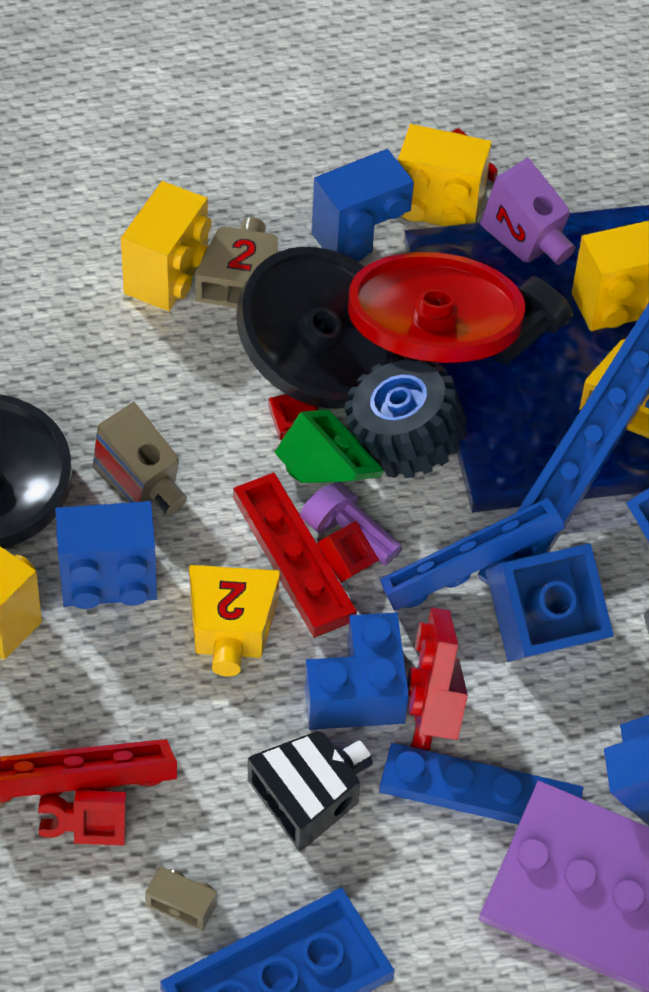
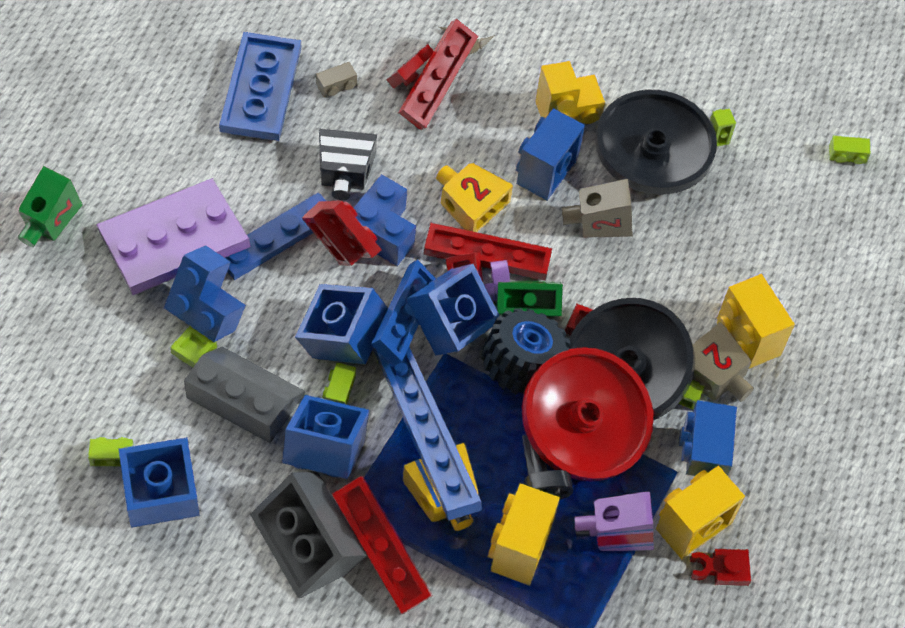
camera: 125 degrees right, 5 degrees up
none -> lime piece [322,362,356,405]
none -> blue brick [406,264,500,356]

